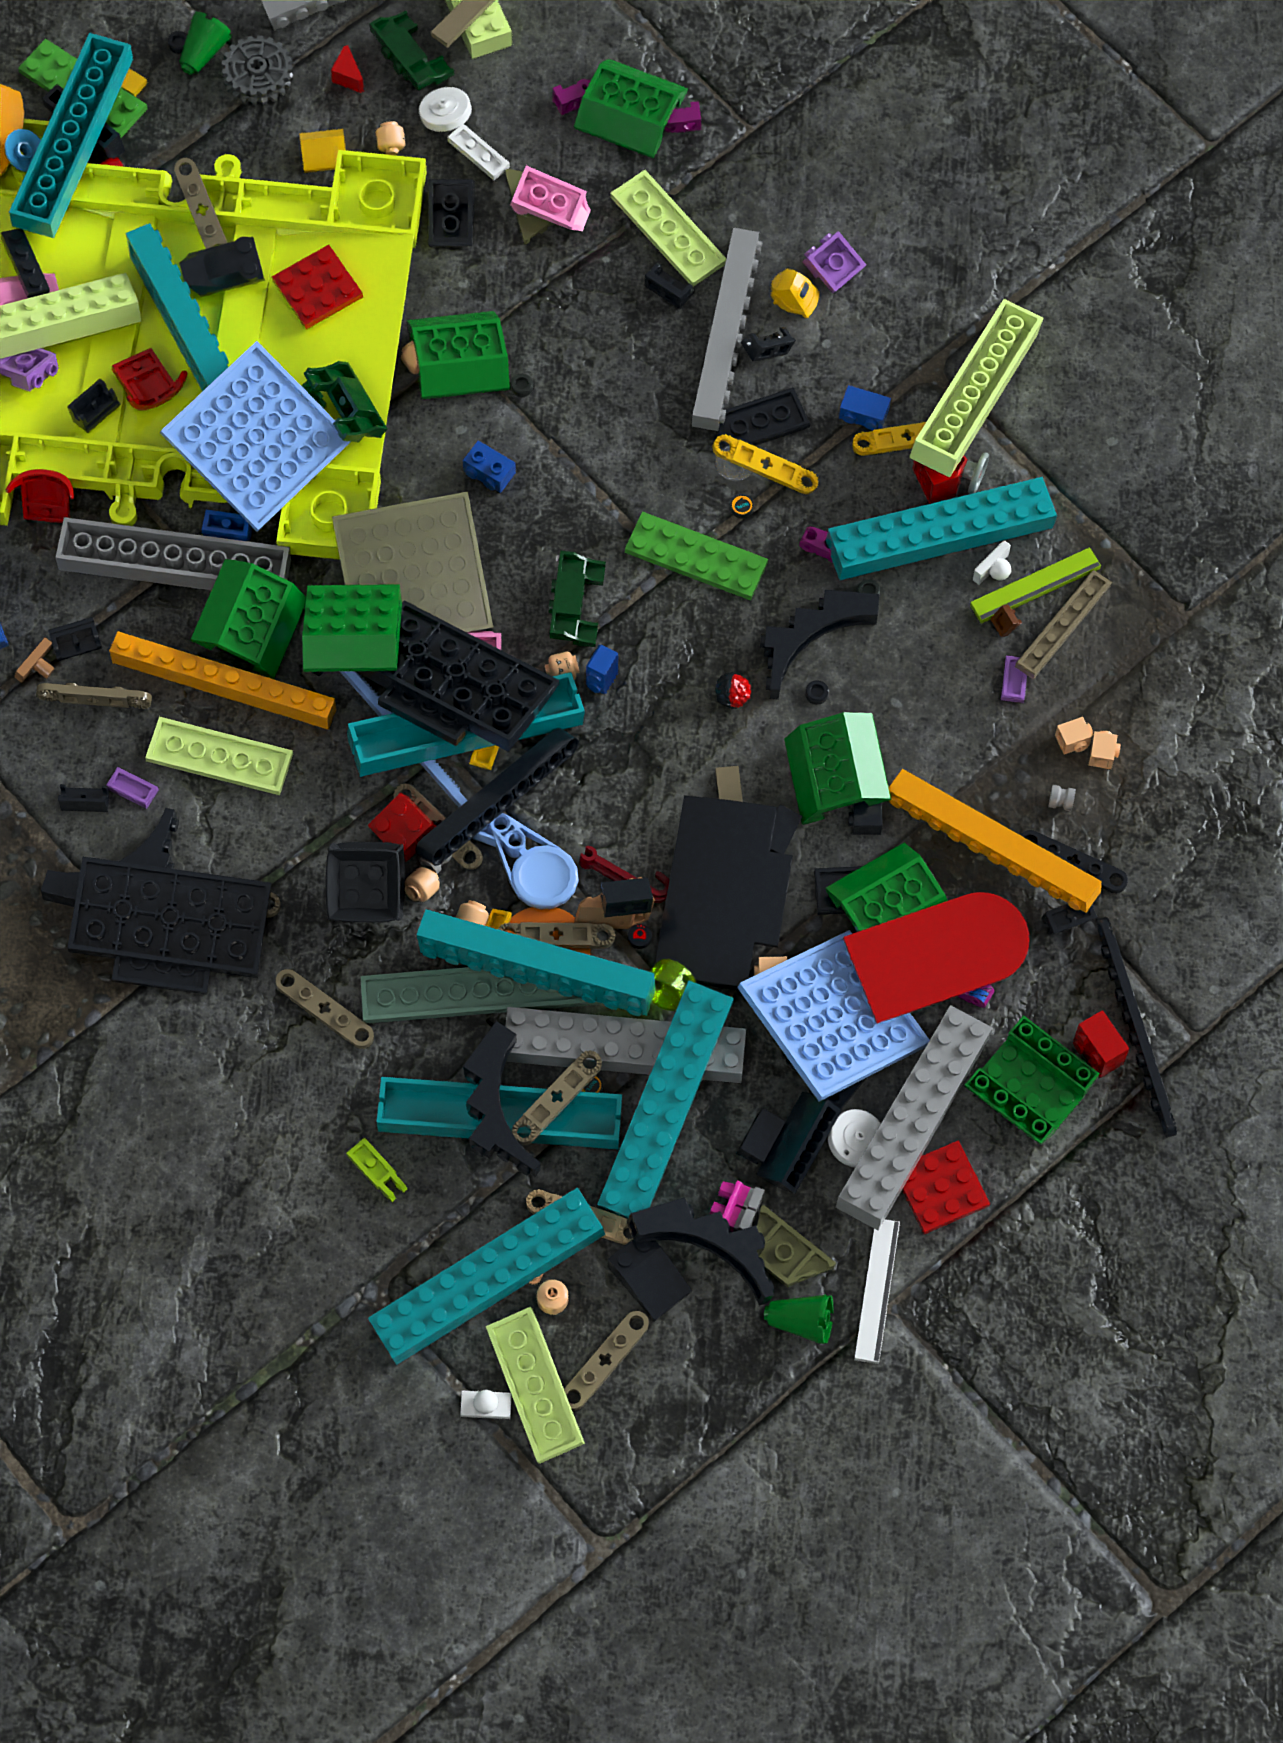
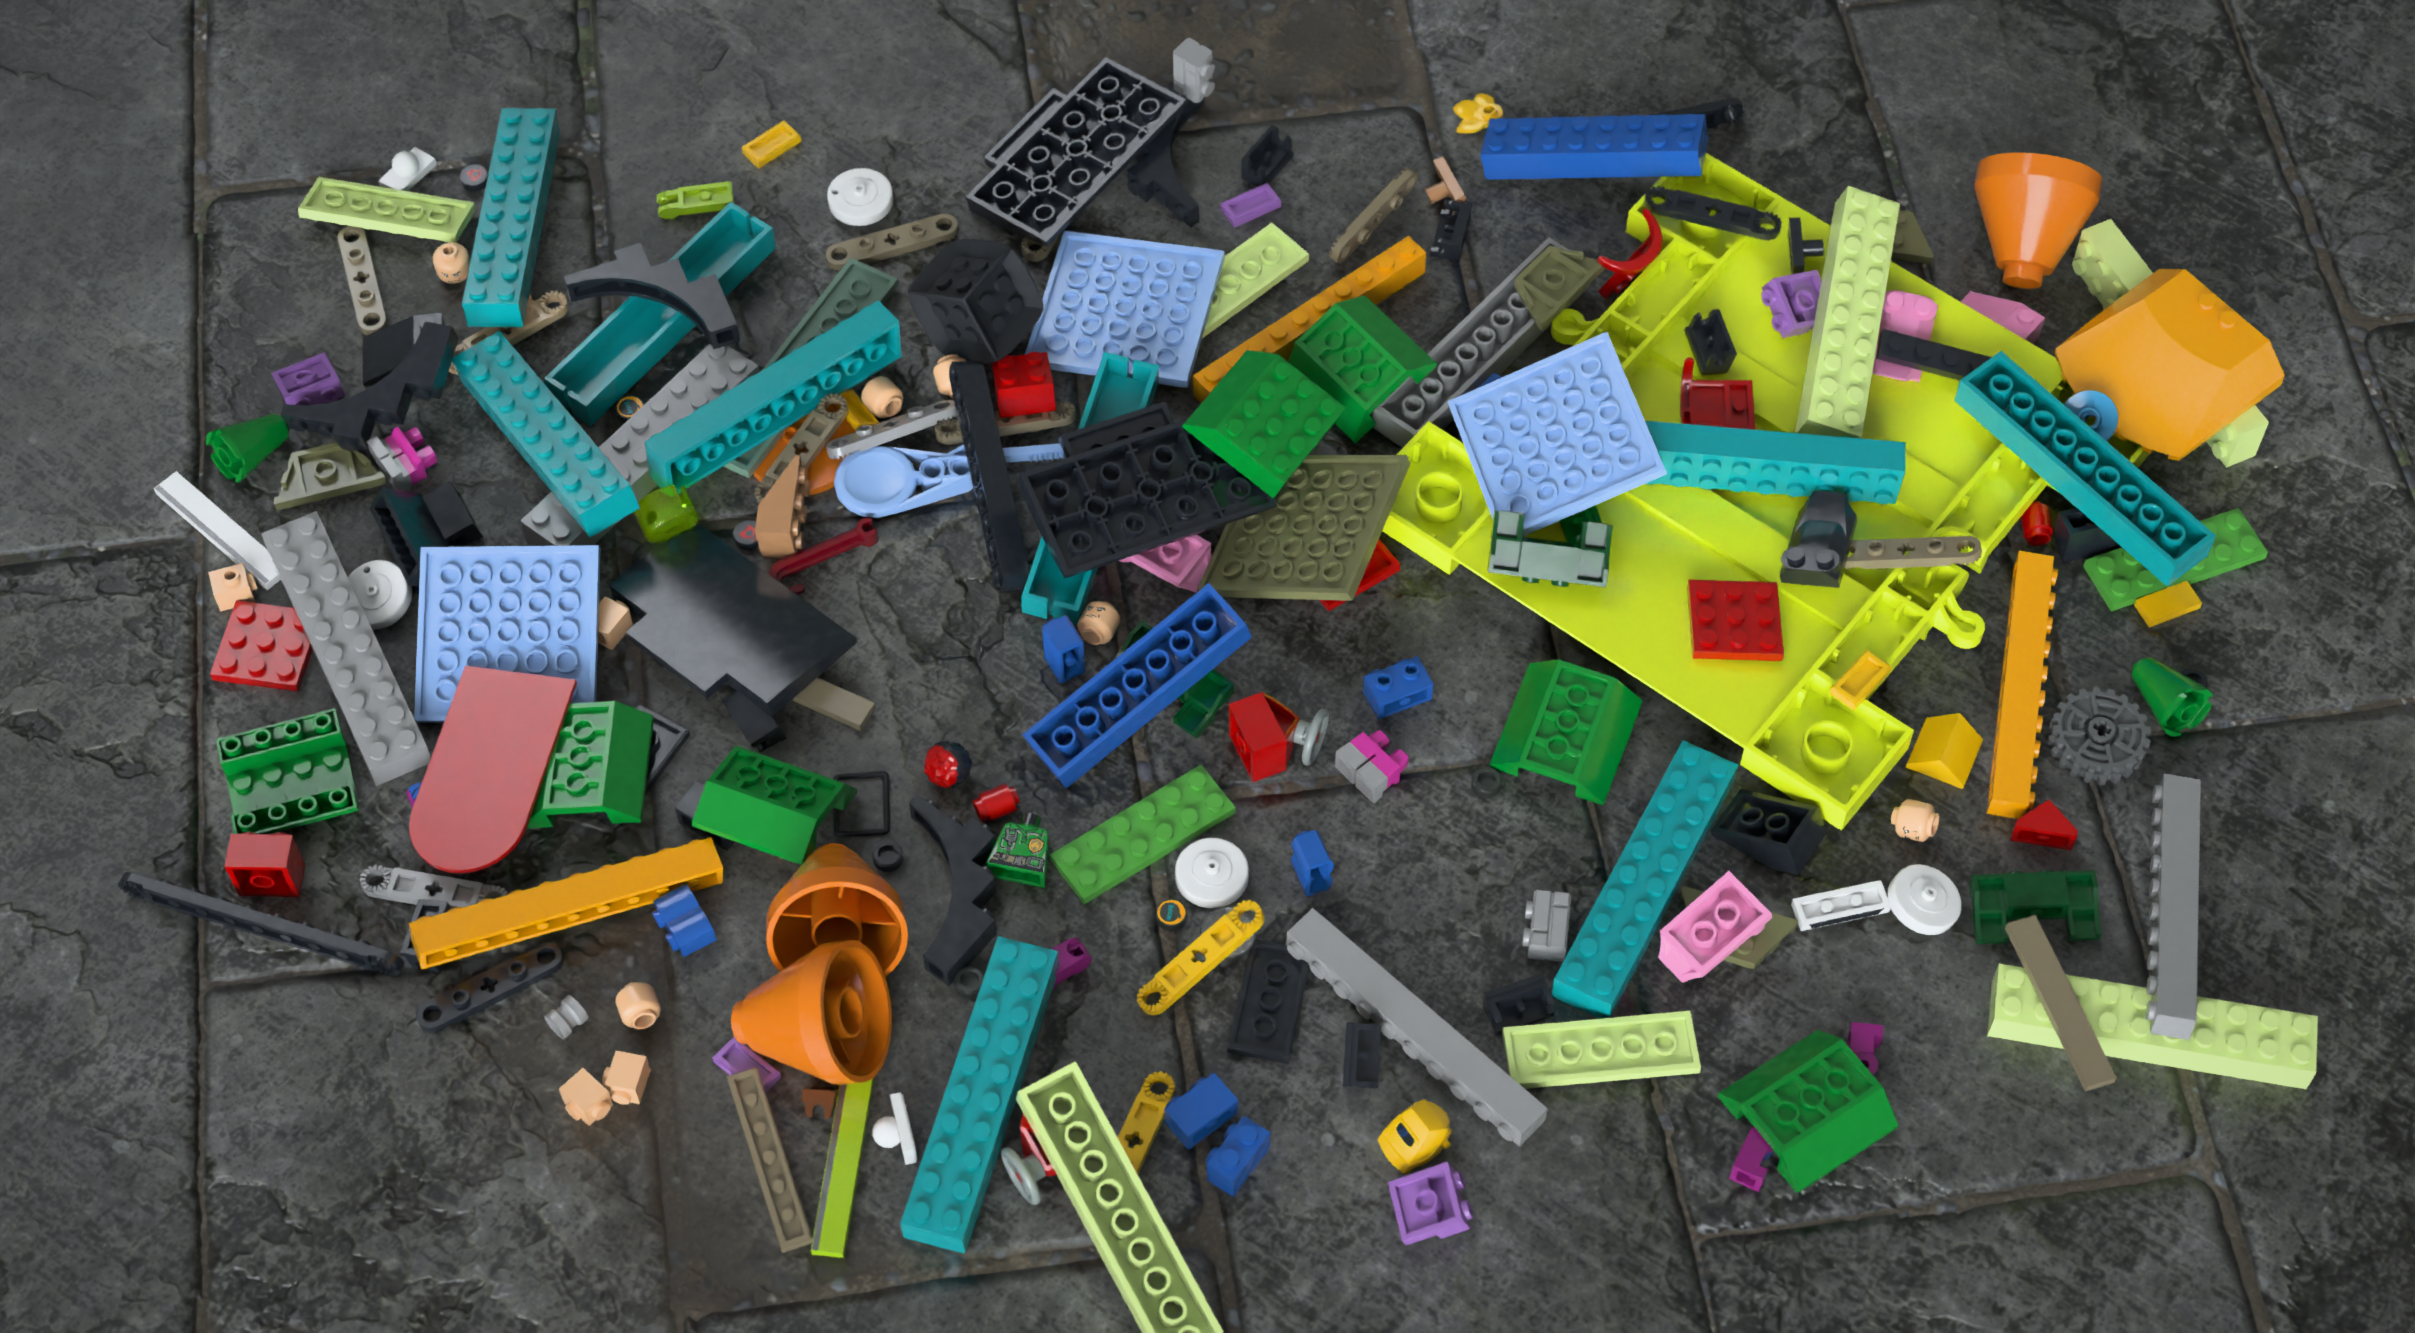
camera: 125 degrees right, 10 degrees down
dark tan piece [512,1050,602,1145] -> none
black hinge [600,877,653,918] -> none
none -> light nougat brick [208,563,258,611]
none -> medium lavender plate [272,352,345,406]
none -> light grey piece [360,865,508,908]
none -> tile [460,164,488,192]
none -> light nougat head [615,982,661,1030]
none -> blue brick [652,884,717,957]
none -> orange cone [731,940,892,1085]
none -> yellow tile [741,120,801,169]
none -> orange cone [766,843,908,977]
none -> light grey piece [826,400,957,459]
none -> white wheel [827,168,893,226]
none -> black piece [833,771,890,837]
none -> red brick [972,783,1020,822]
none -> torso [987,813,1049,888]
none -> blue brick [1022,583,1252,789]
none -> light blue plate [1025,231,1225,388]
none -> light grey brick [1173,38,1215,103]
none -> white wheel [1175,838,1249,908]
none -> blue brick [1205,1116,1270,1197]
none -> red piece [1229,692,1329,782]
none -> blue brick [1291,830,1334,897]
none -> hips [1335,730,1409,803]
none -> olive wing [1514,246,1609,330]
none -> light grey brick [1522,890,1571,962]
none -> teal brick [1552,740,1738,1019]
none -> yellow tile [1830,650,1891,710]
none -> light orange brick [1986,551,2058,819]

